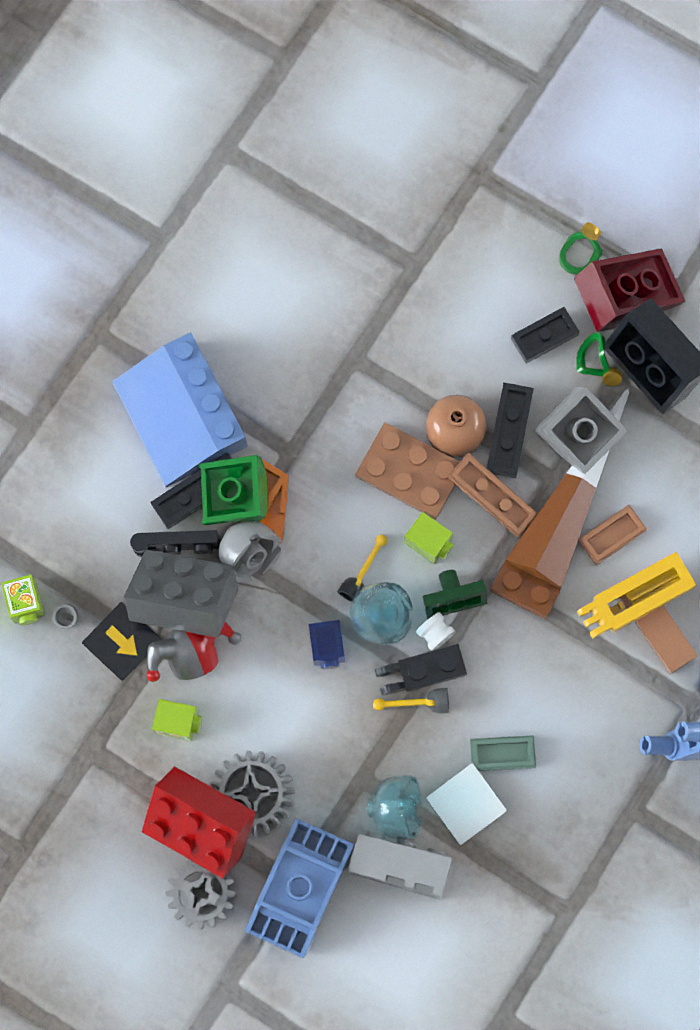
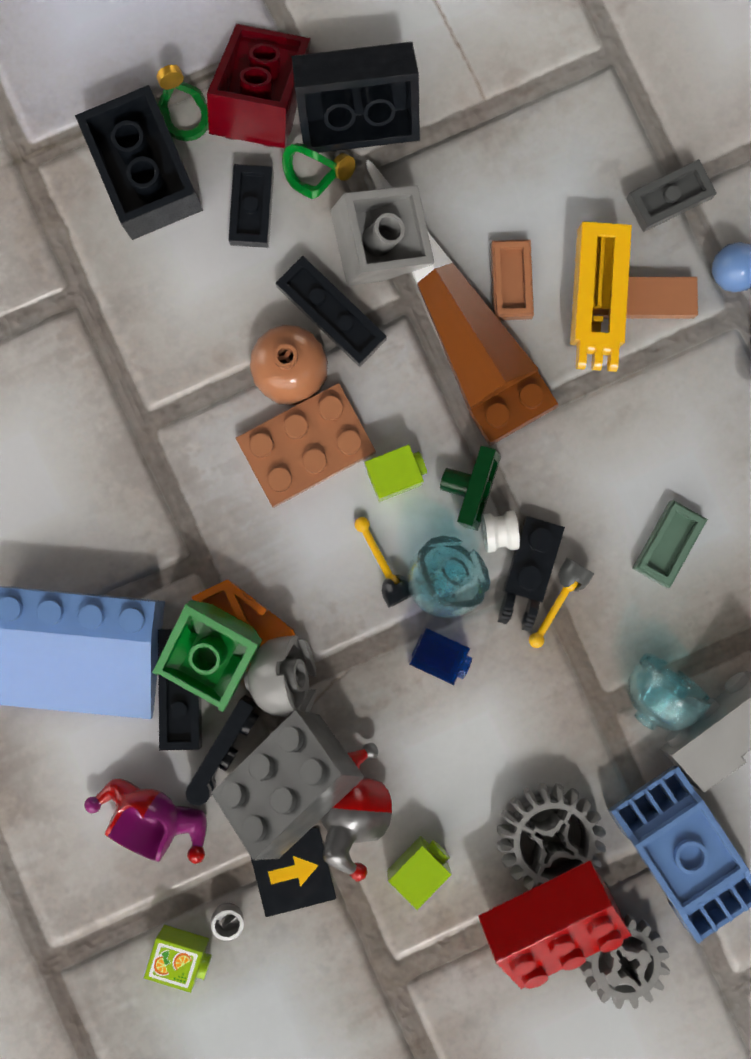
camera: 65 degrees left, 10 degrees up
white sticker [427,763,507,845] -> none
nougat tile [447,453,538,538] -> none
none -> black brick [75,85,203,240]
none -> magenta piece [84,779,207,864]

